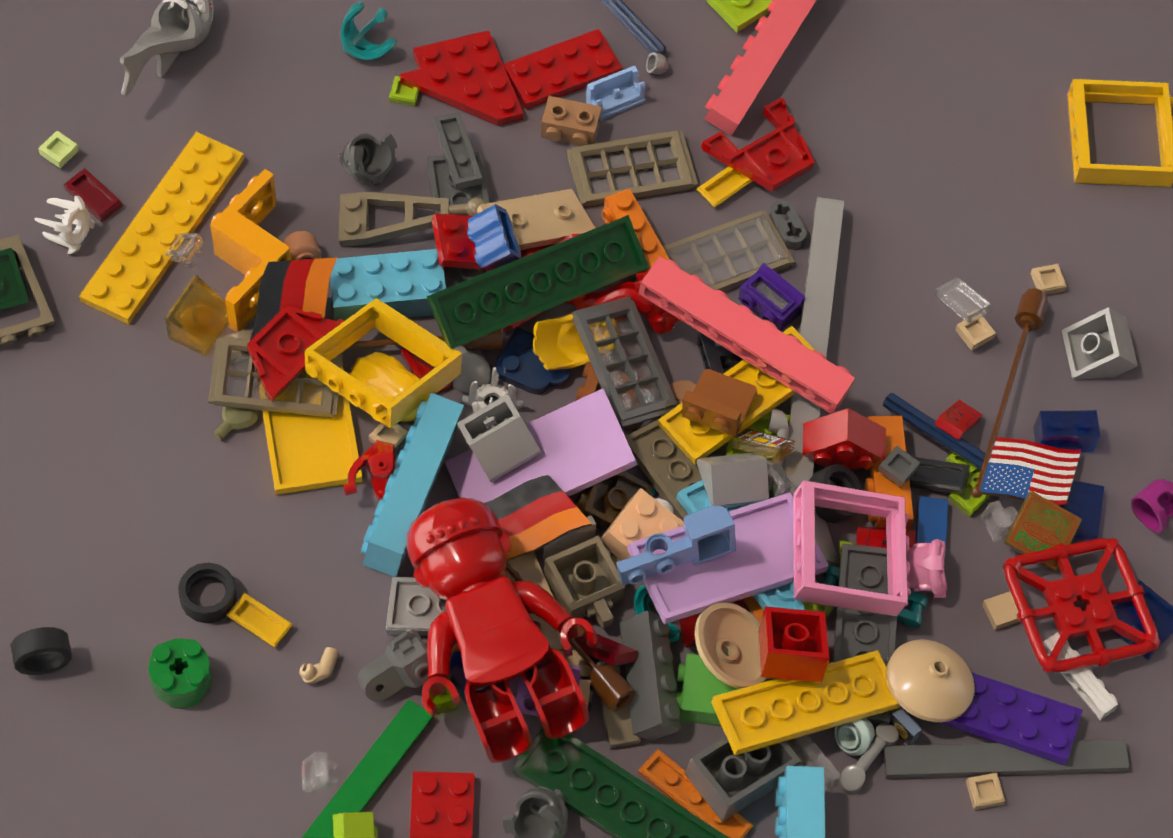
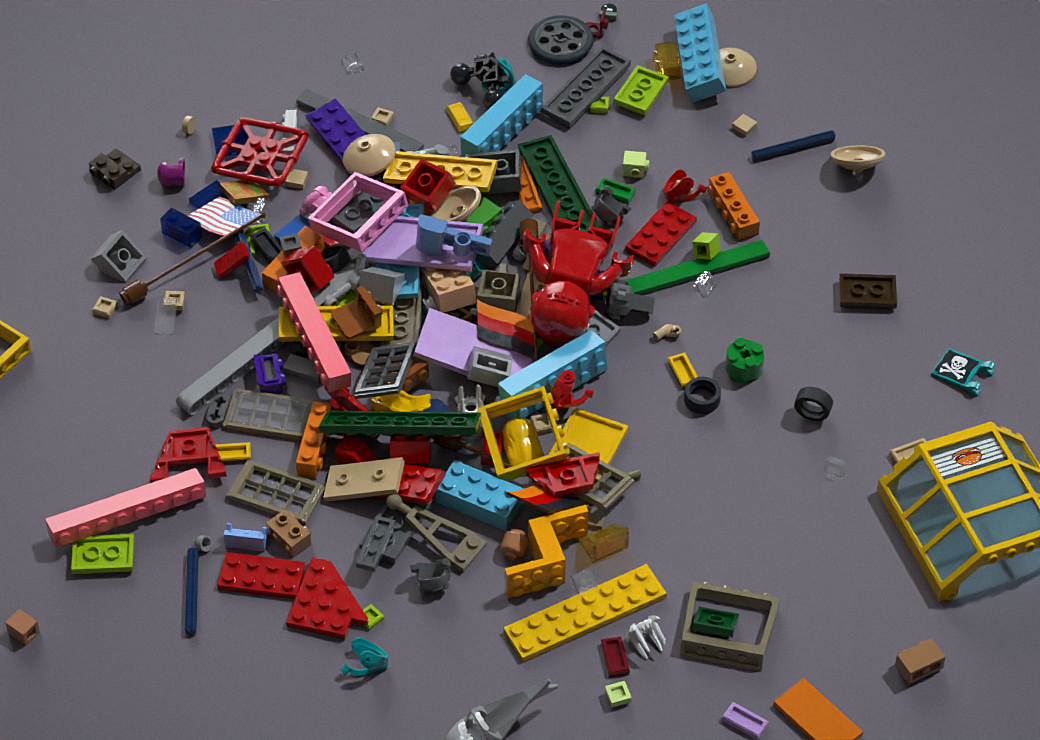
camera: 140 degrees left, 10 degrees down
blue brick [467,204,521,271] -> none
dark red tile [574,634,637,666] -> none
tile [731,428,796,460] -> none

